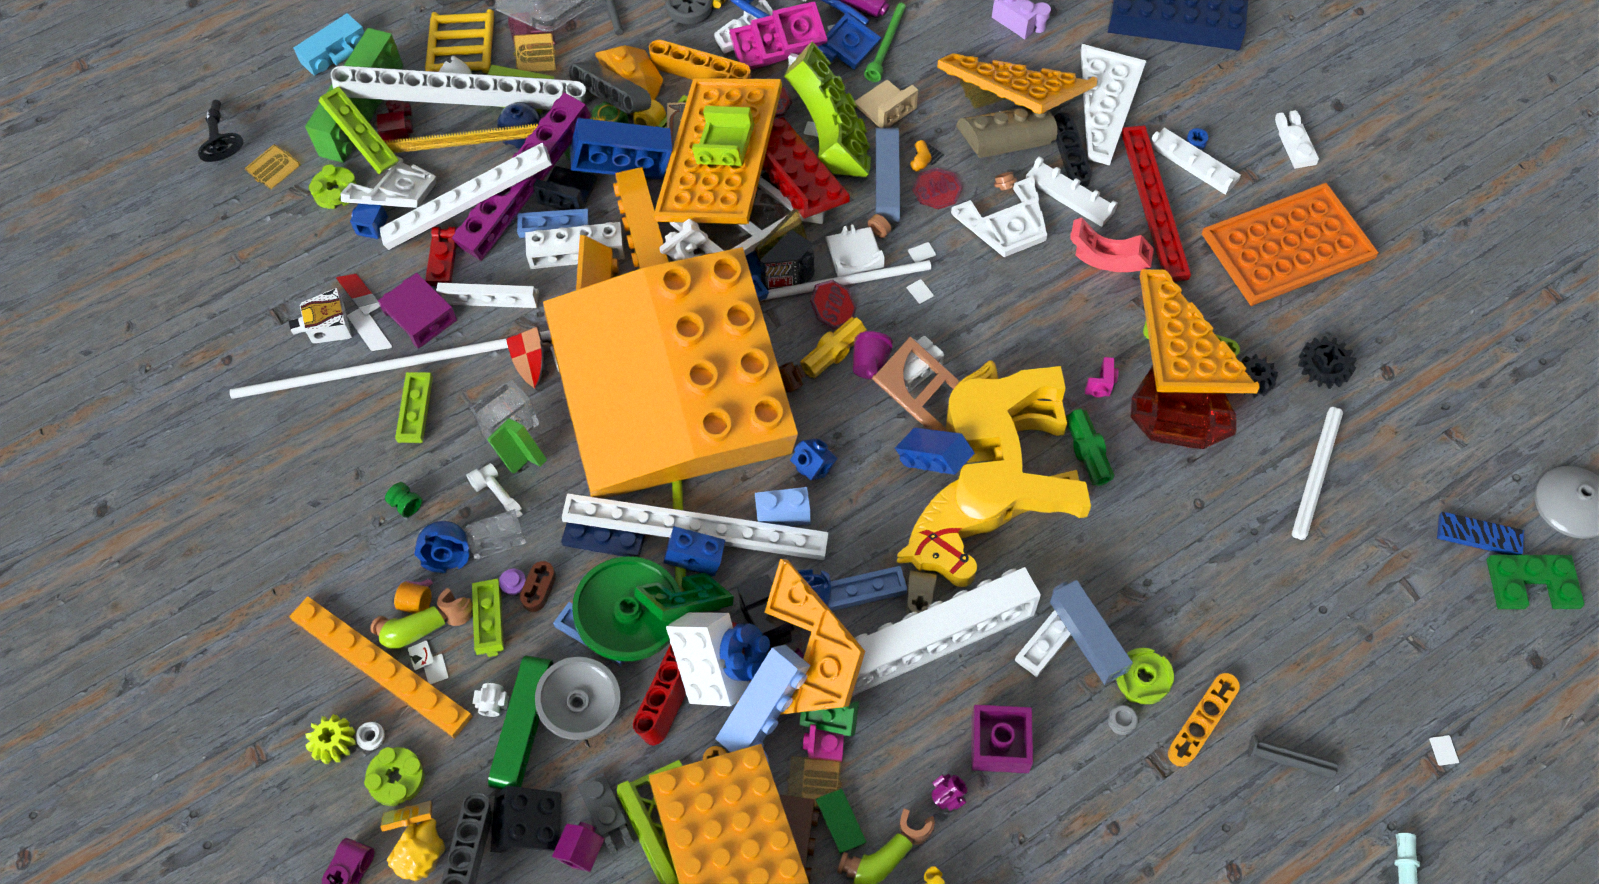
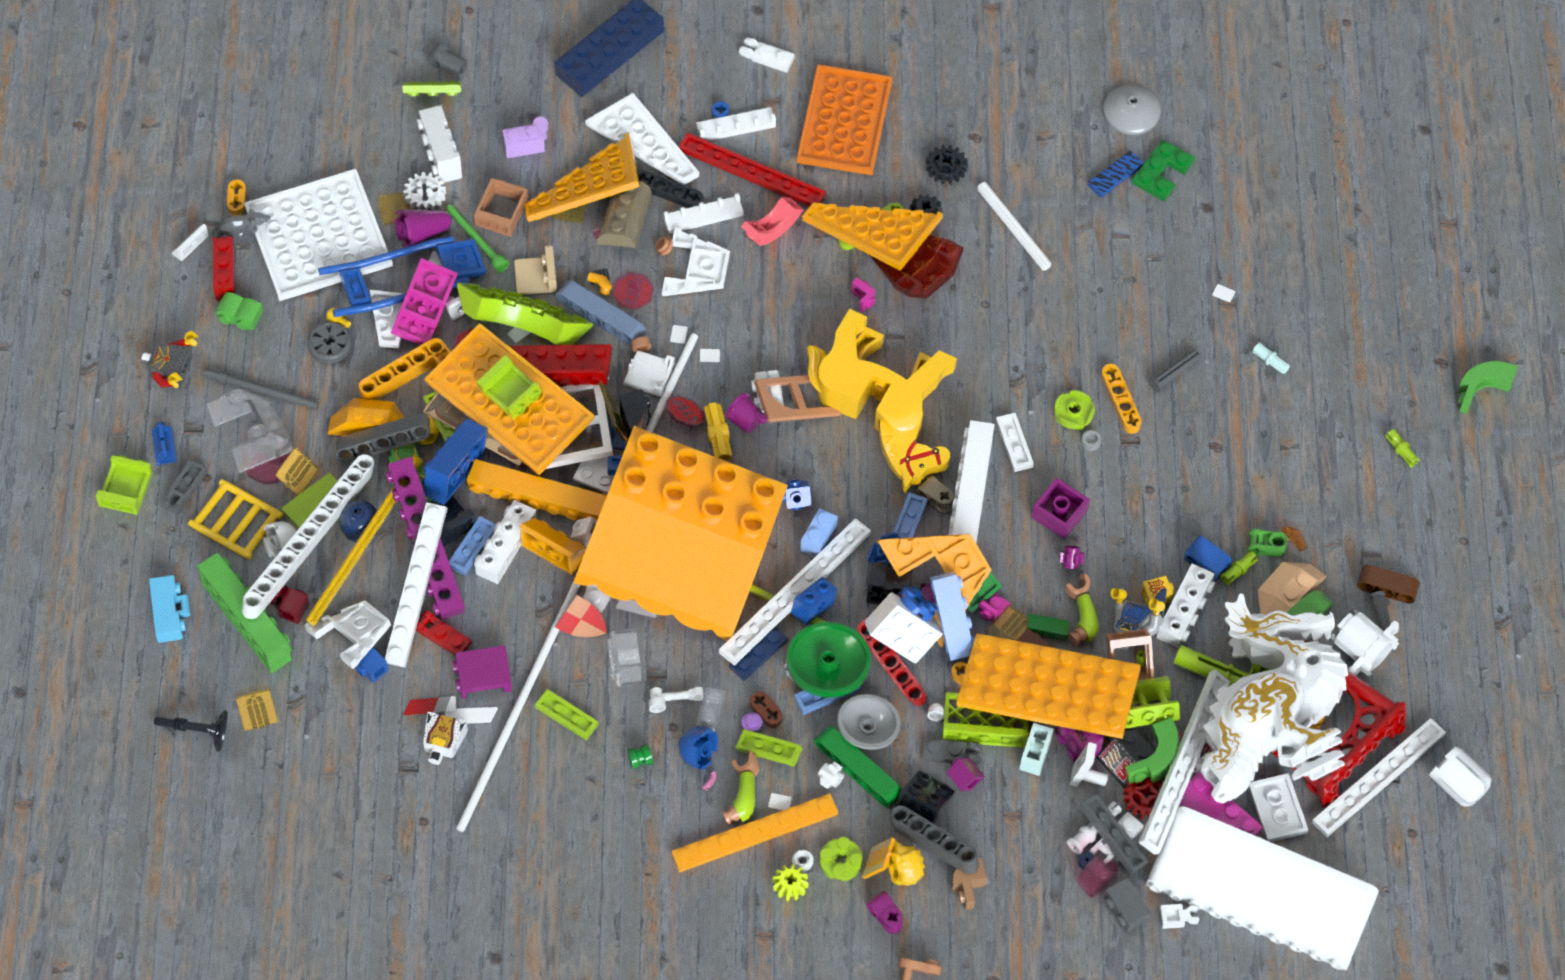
camera: 60 degrees left, 0 degrees up
lime plate [309,164,357,209] -> none
lime plate [318,86,399,175] -> none
light orange piece [394,581,432,614] -> none
white sticker [408,641,434,670] -> none
white hinge [436,283,539,308] -> none
bright green panel [488,418,547,474] -> none
green plate [634,573,734,621] -> none
white hips [659,219,708,261] -> none
blue brick [895,428,975,475] -> none
sand blue brick [1050,580,1133,685] -> none
green piece [1066,408,1115,486] -> none
none -> nougat window [474,178,529,237]
none -> white hinge [927,703,944,721]

